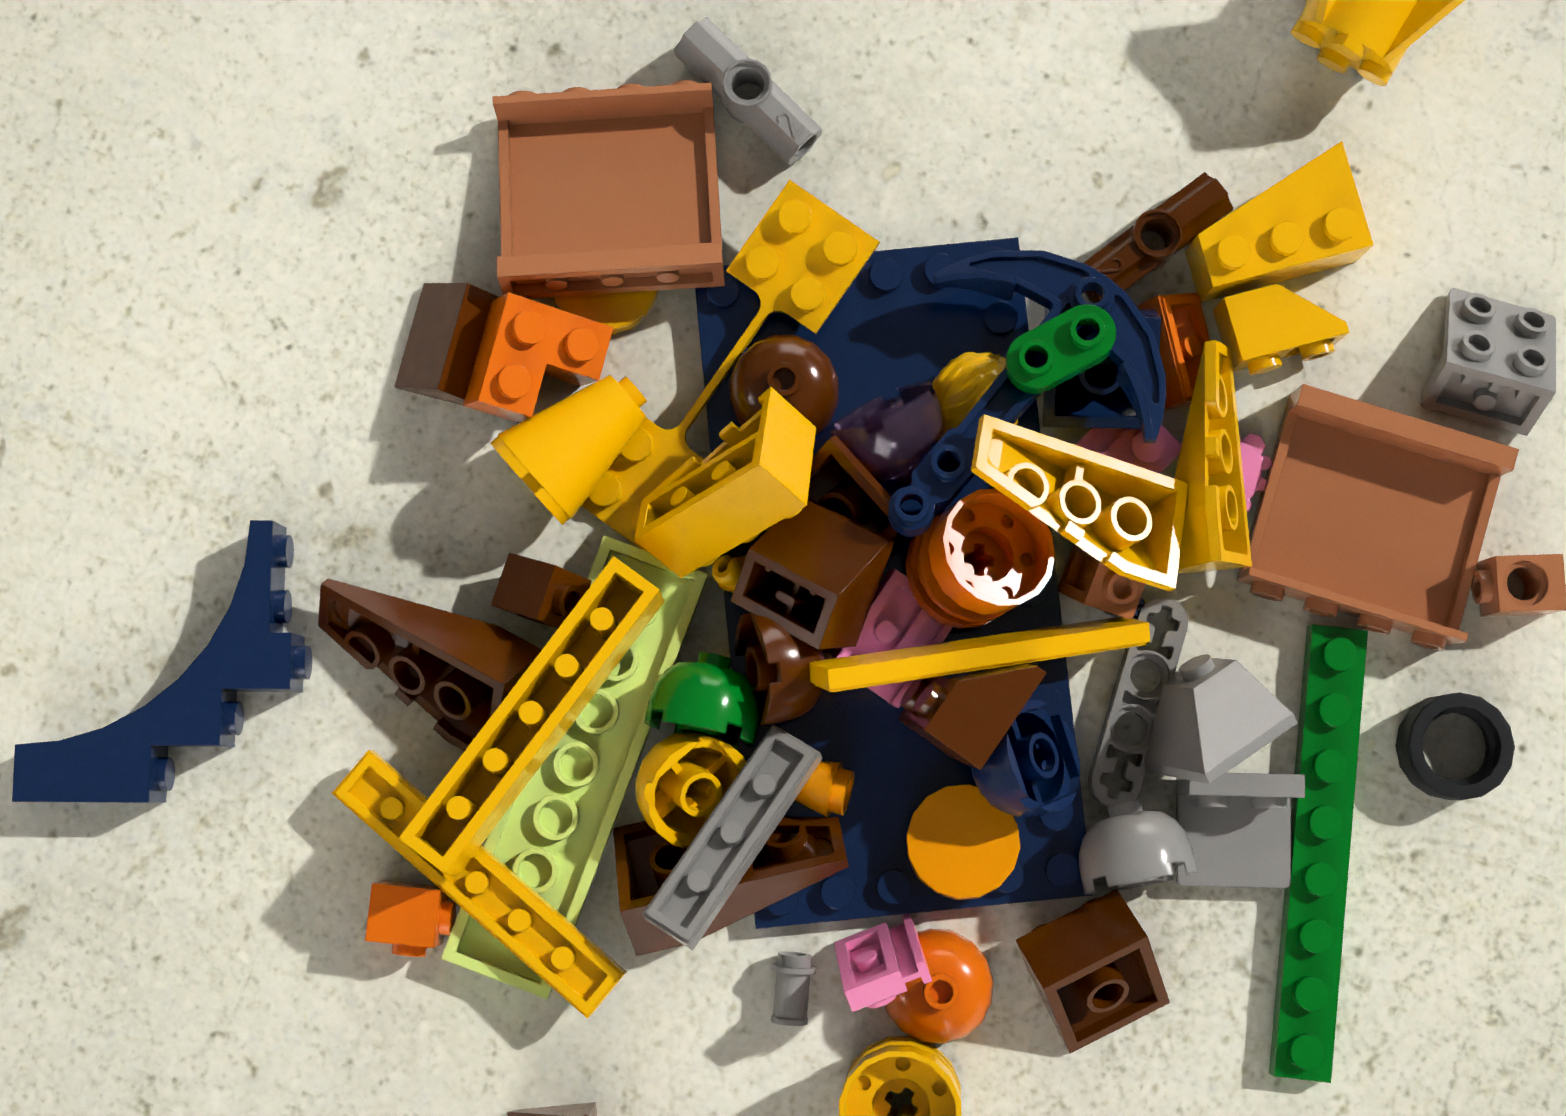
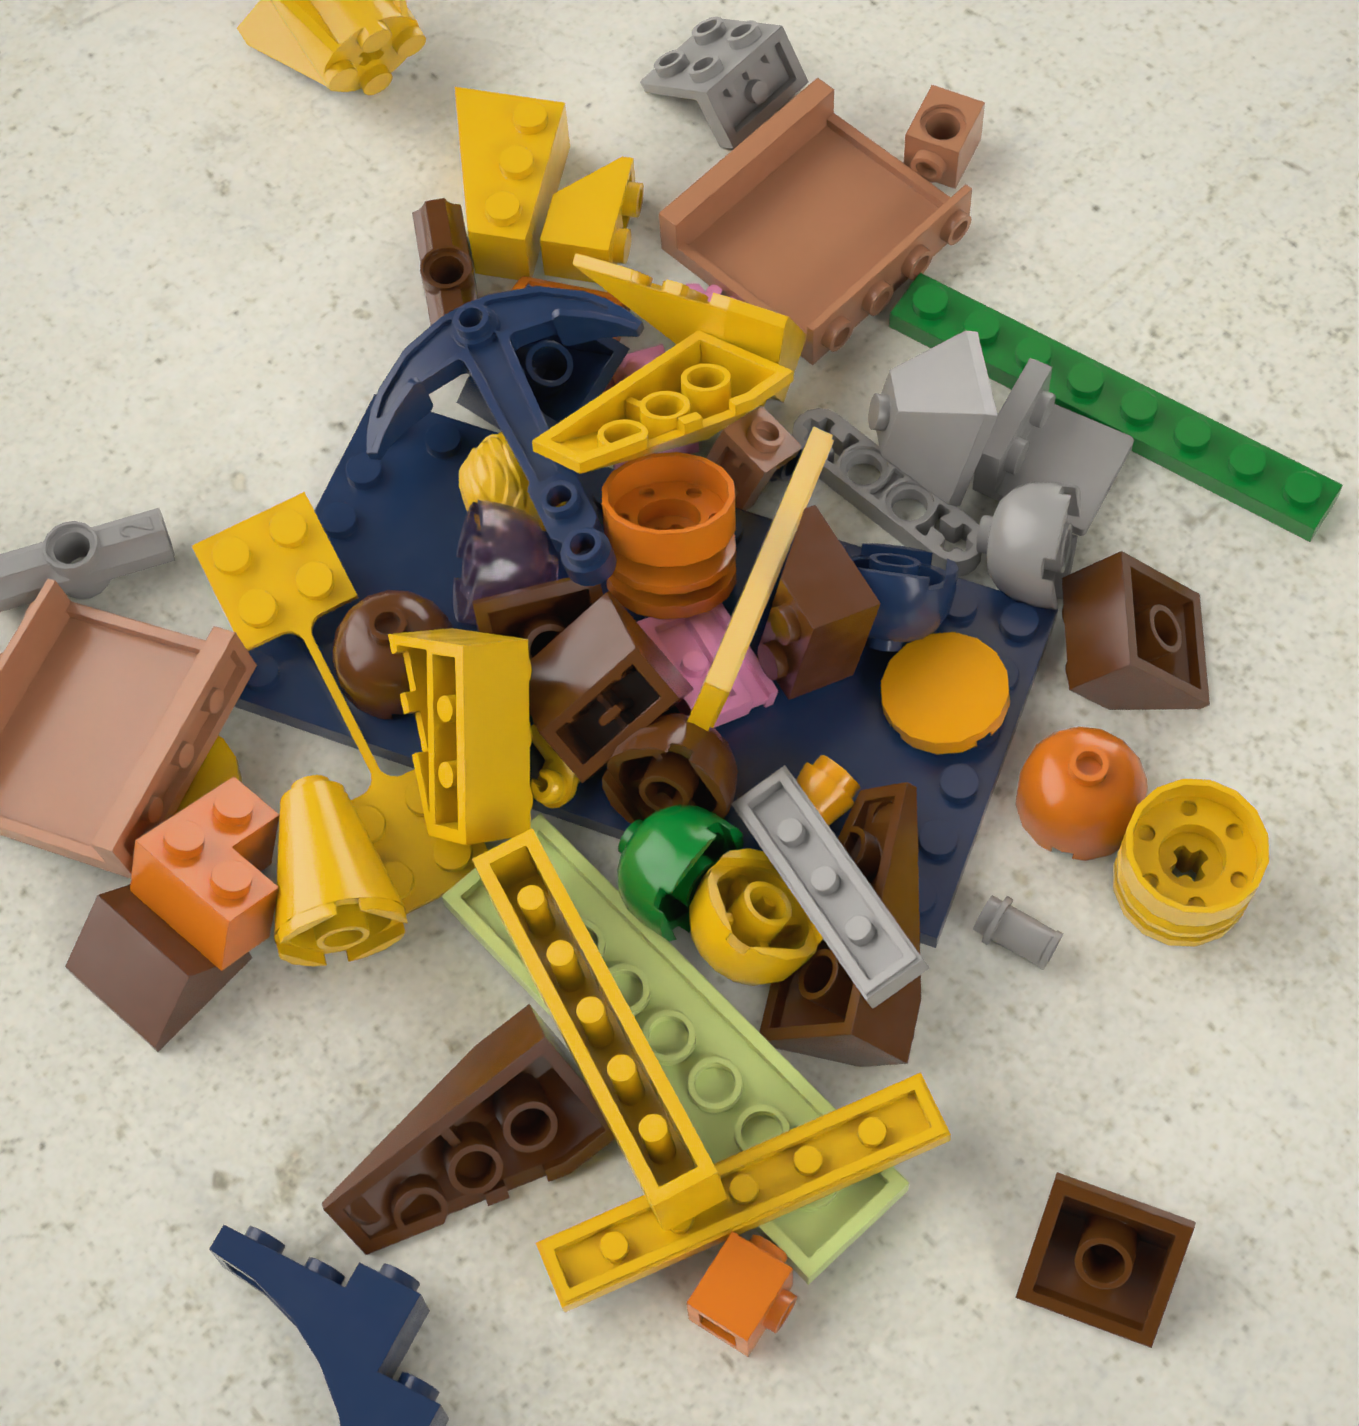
camera: 60 degrees left, 20 degrees down
reddish brown brick [491,553,592,629] -> none
bright pink plate [834,914,932,1012] -> none
green plate [1005,304,1116,394] -> none
black tyre [1395,692,1515,800] -> none

